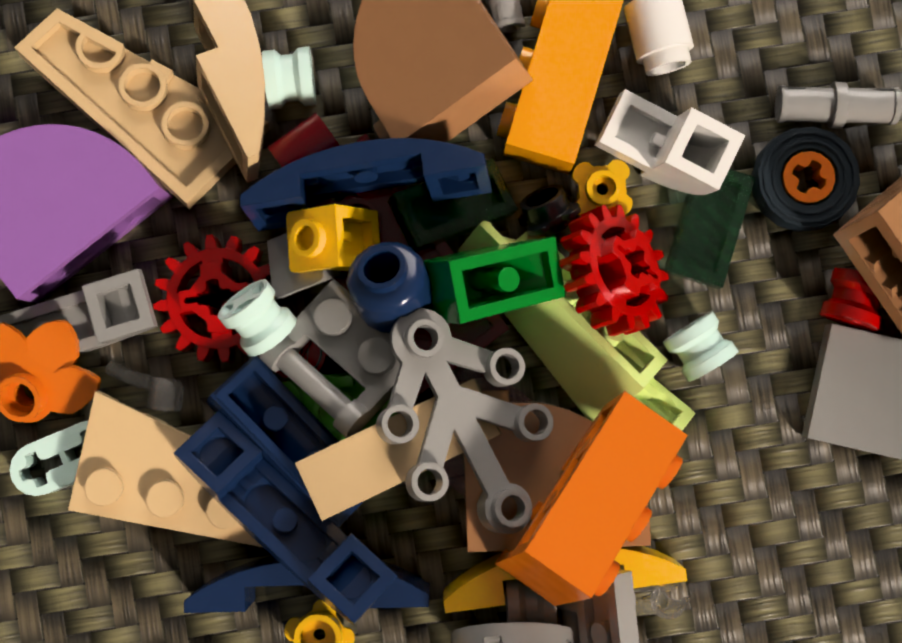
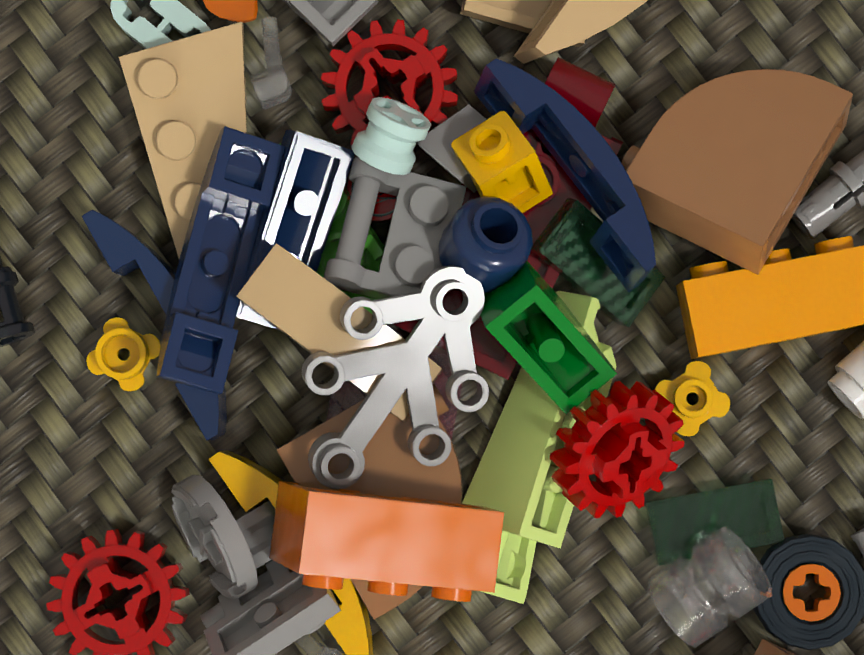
camera: 70 degrees right, 0 degrees up
light aqua wheel [262,46,316,110] -> none
black plate [518,185,581,236] -> none
white brick [594,89,745,195] -> none
light aqua wheel [663,311,739,382] -> none
none -> clear wheel [648,527,772,647]

